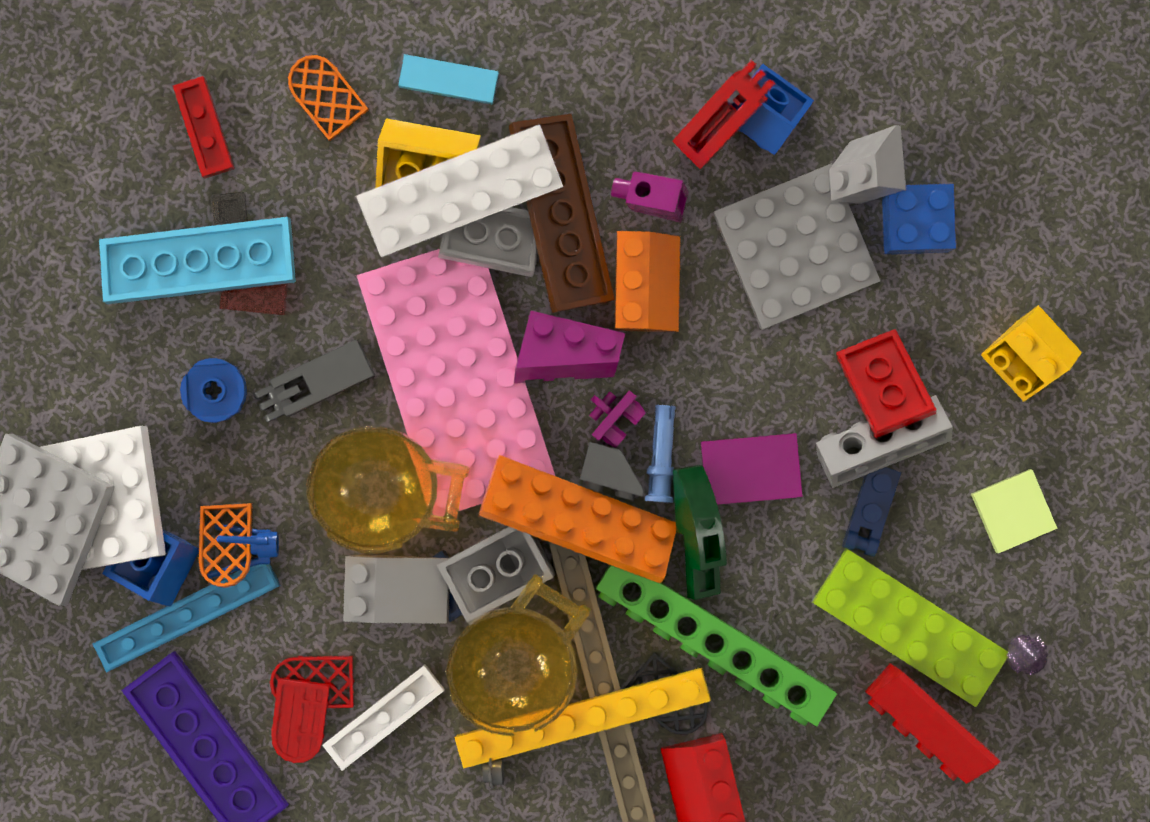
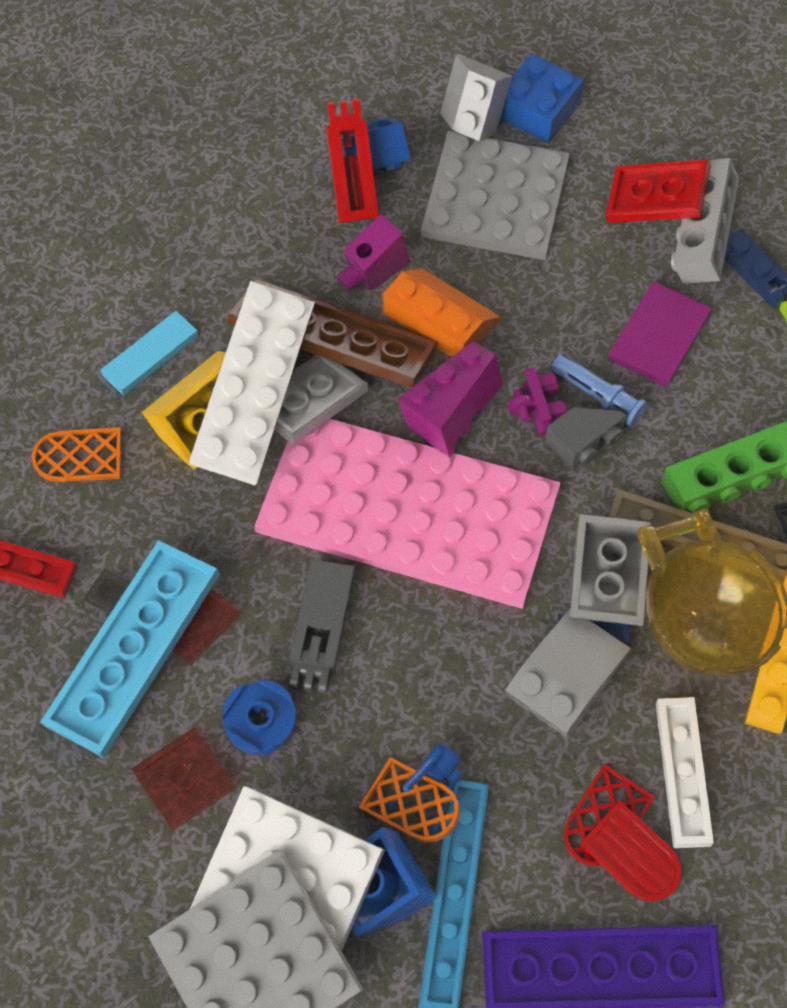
camera: 55 degrees left, 25 degrees down
clear yellow windscreen [307,425,470,554] -> none
orange plate [479,455,676,583] -> none
dark green slope [673,465,727,600] -> none
yellow slope [981,305,1082,402] -> none
none -> clear red tile [132,727,236,831]

